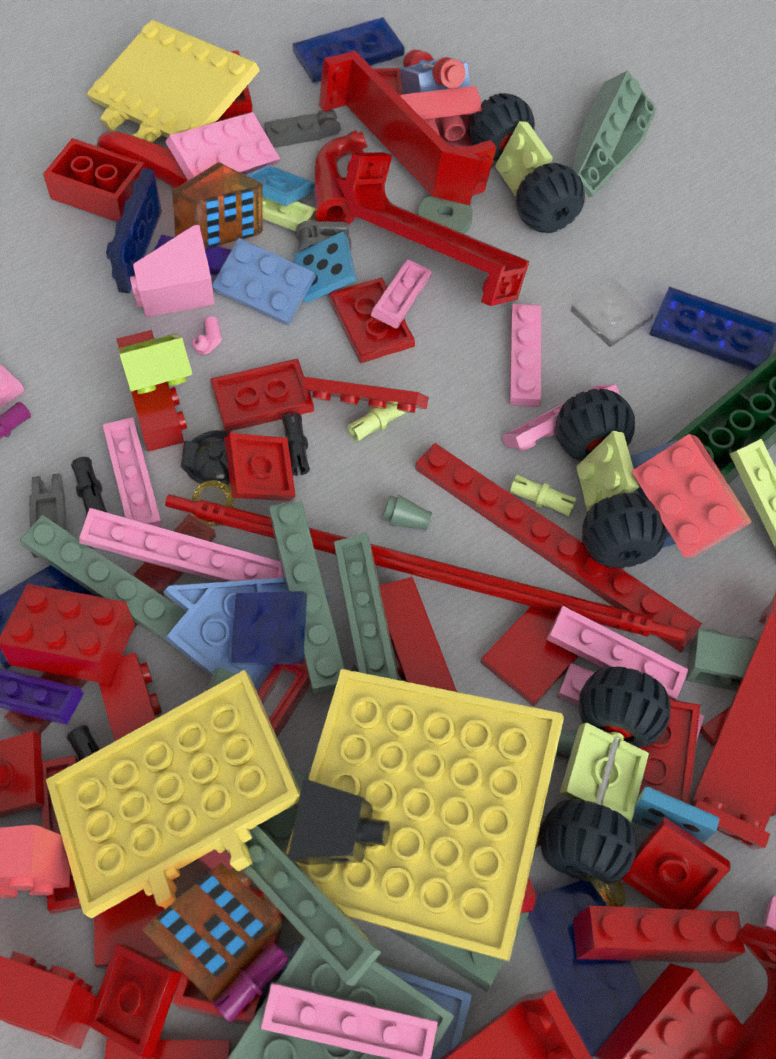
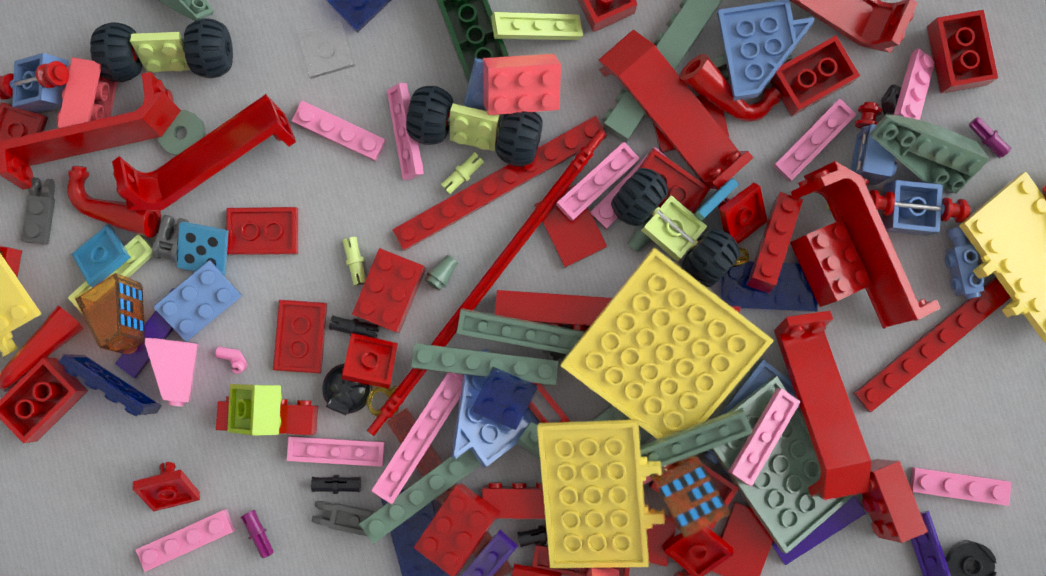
camera: 60 degrees left, 25 degrees up
bright pink plate [165,112,280,191] -> none
magenta axle [212,943,289,1023] -> none
black torso [288,779,390,865] -> none
red plate [302,377,429,413] -> none
bright pink tile [371,259,432,329] -> none
none -> red tile [133,462,200,512]
none -> red brick [352,248,426,333]

